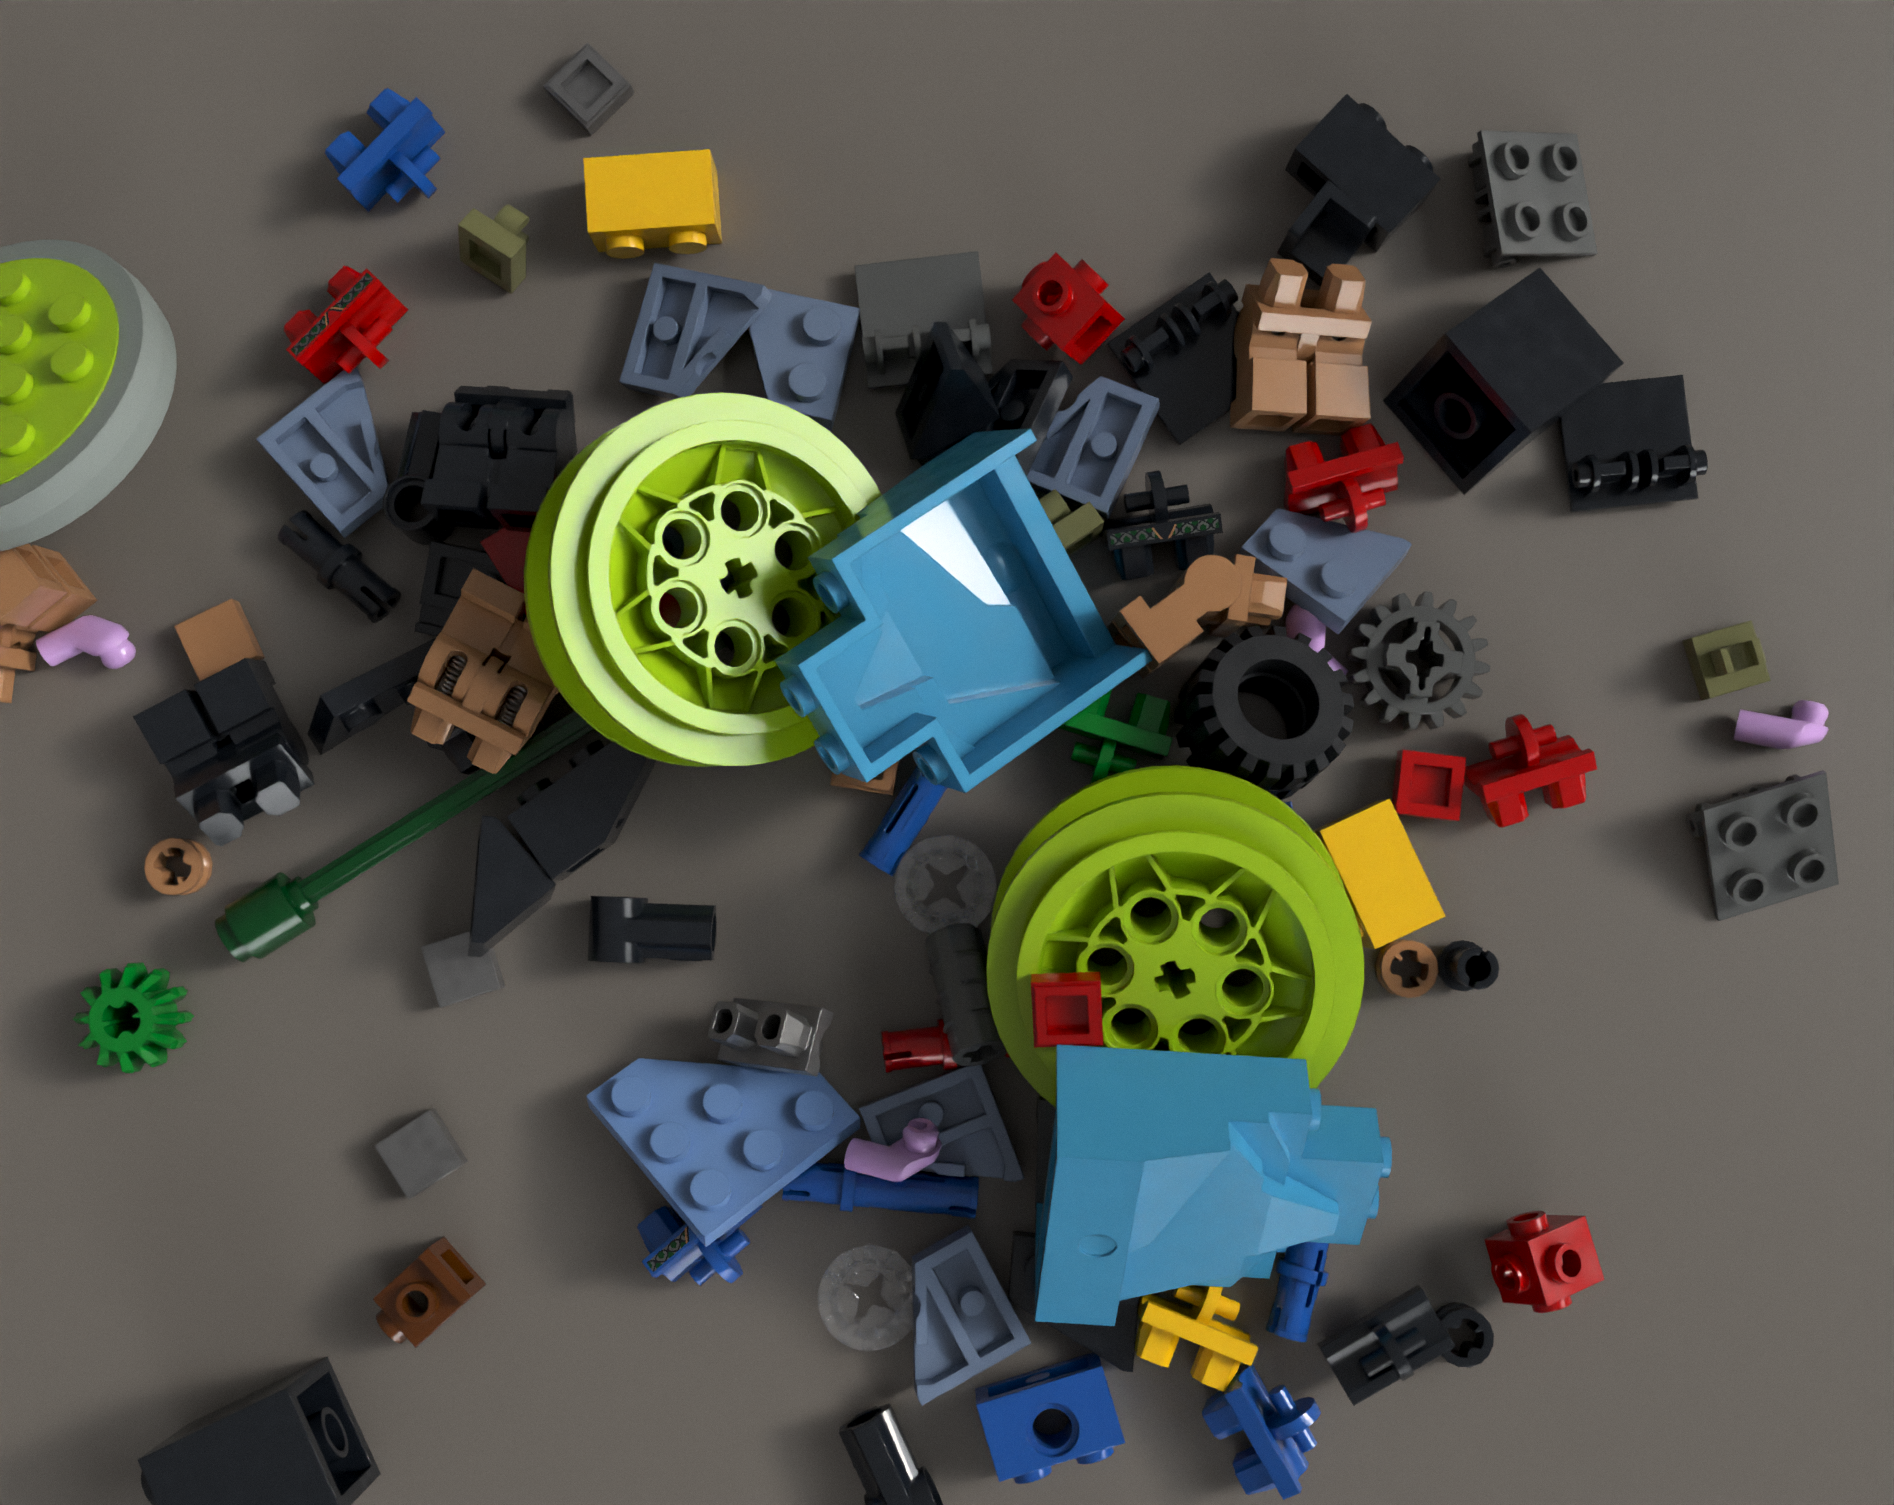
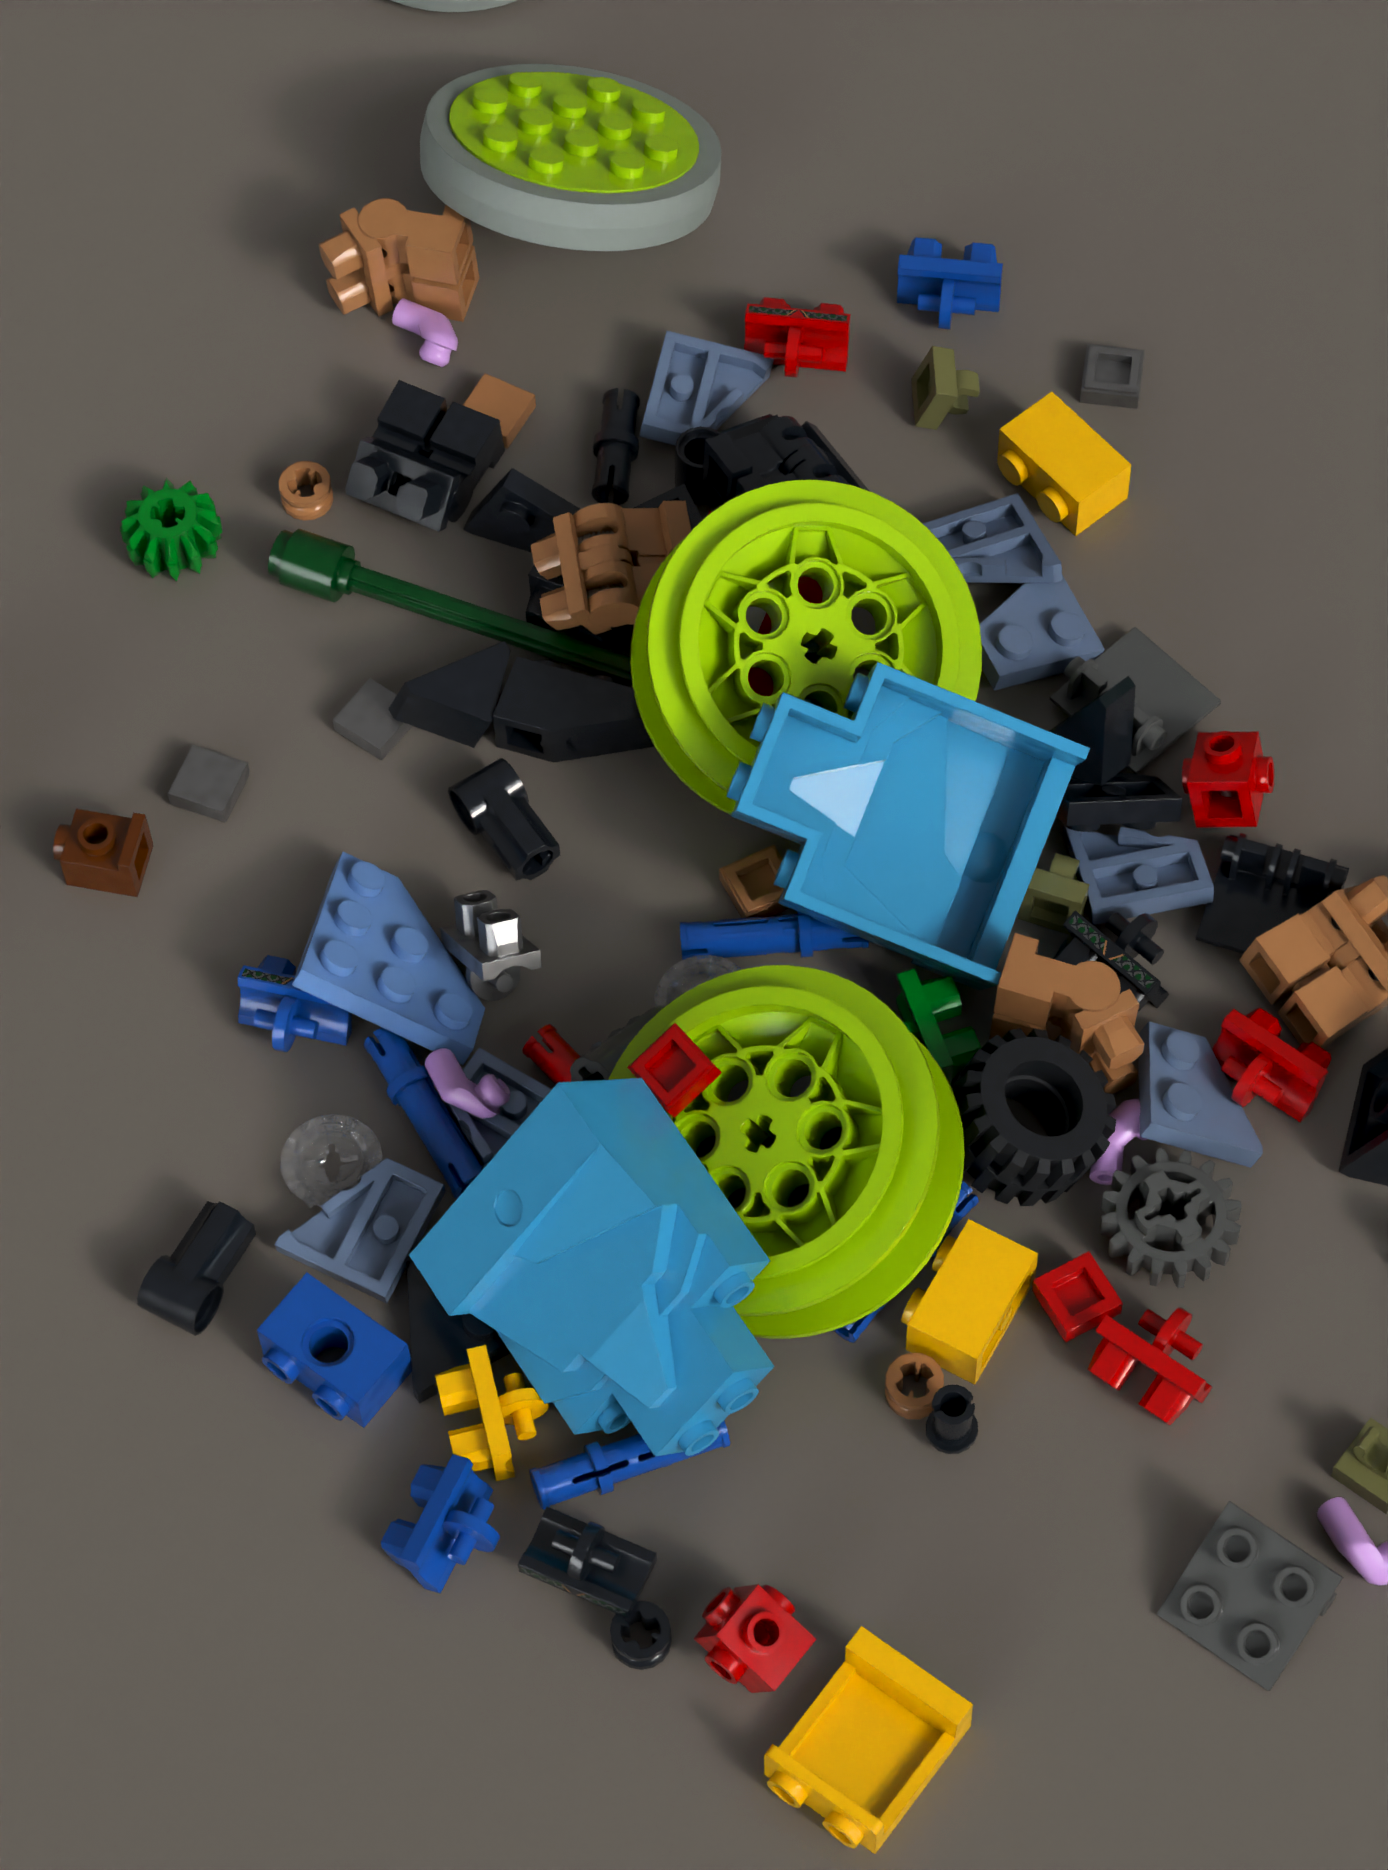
camera: 55 degrees right, 25 degrees down
none -> yellow panel [764,1626,973,1854]

